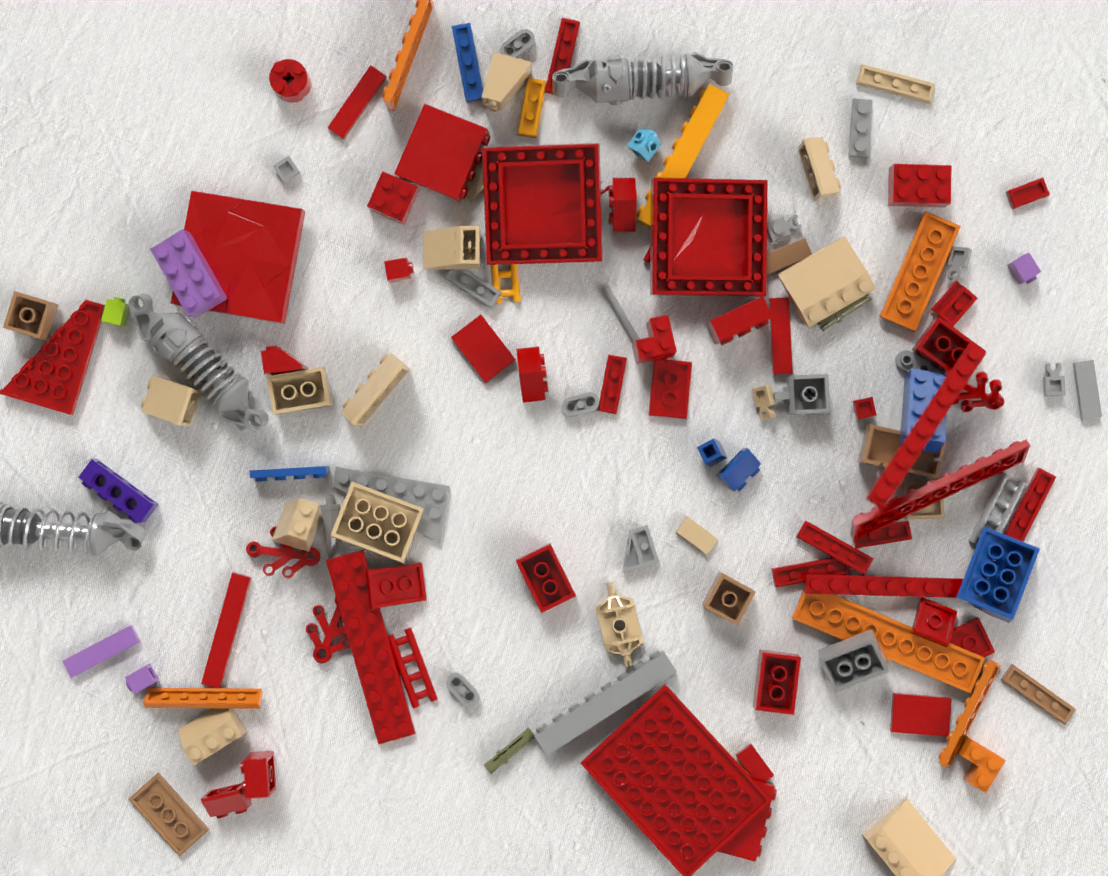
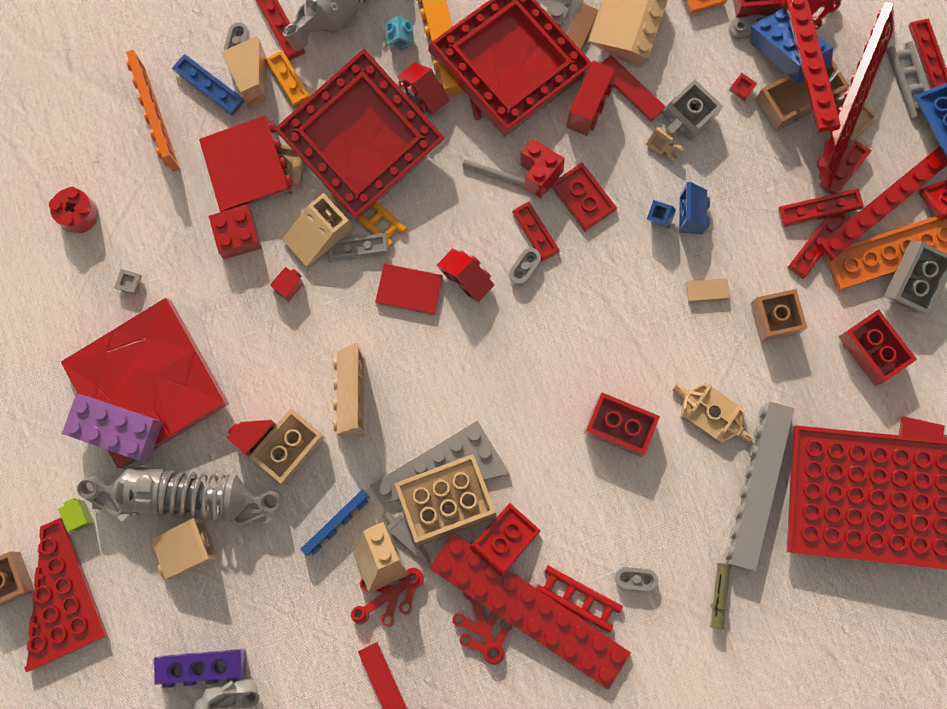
camera: 40 degrees left, 10 degrees down
red tile [327,65,387,139] -> none
light grey wing [623,525,659,573] -> none
olive pin [817,293,871,332] -> none

